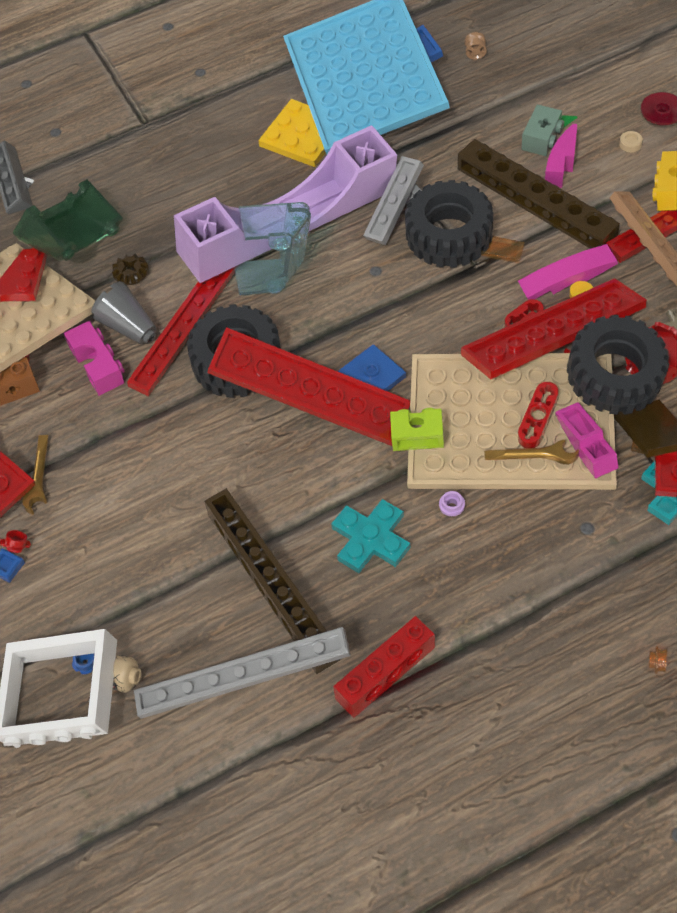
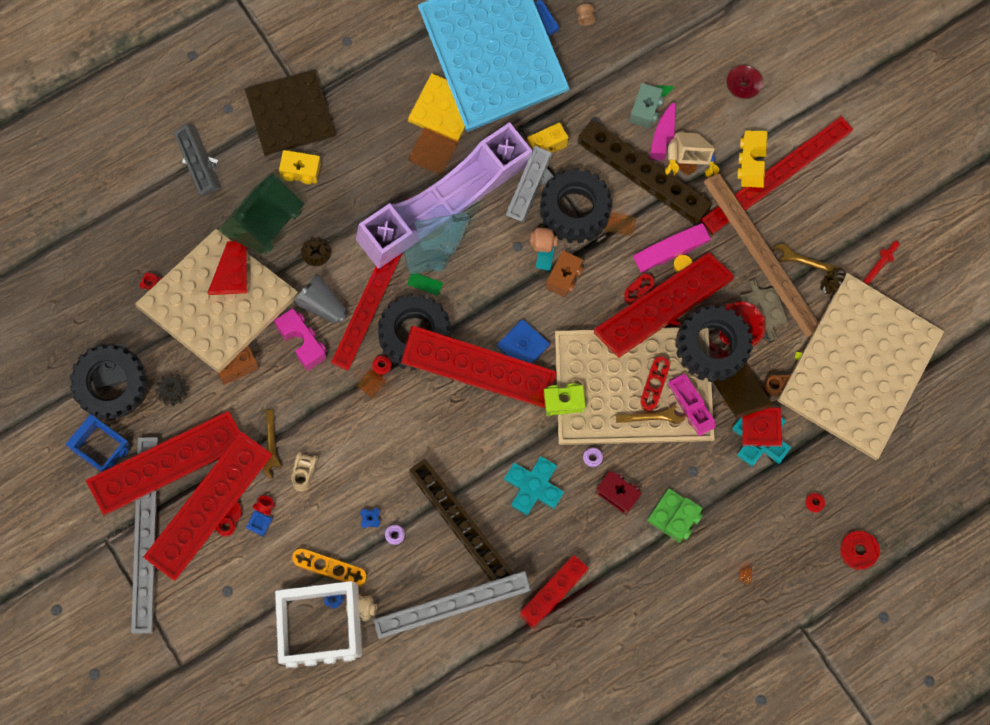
camera: 15 degrees left, 15 degrees up
tan tile [619,131,643,153] -> none
none -> dark brown plate [244,70,336,156]
none -> yellow brick [279,150,321,184]
none -> tan piece [291,451,318,491]
none -> light orange beam [292,549,367,587]
none -> clear orange slope [357,370,387,398]
none -> blue plate [360,508,380,528]
none -> red plate [372,356,391,375]
none -> lavender plate [385,525,405,545]
none -> green sticker [407,272,443,296]
none -> clear orange tile [408,128,458,175]
none -> yellow brick [526,122,568,153]
none -> nougat head [530,227,557,253]
none -> teal sticker [536,247,555,270]
none -> dark orange brick [545,250,584,298]
none -> dark red brick [595,471,642,516]
none -> bright green plate [647,489,703,543]
none -> tan torso [665,131,719,177]
none -> clear orange plate [679,163,697,175]

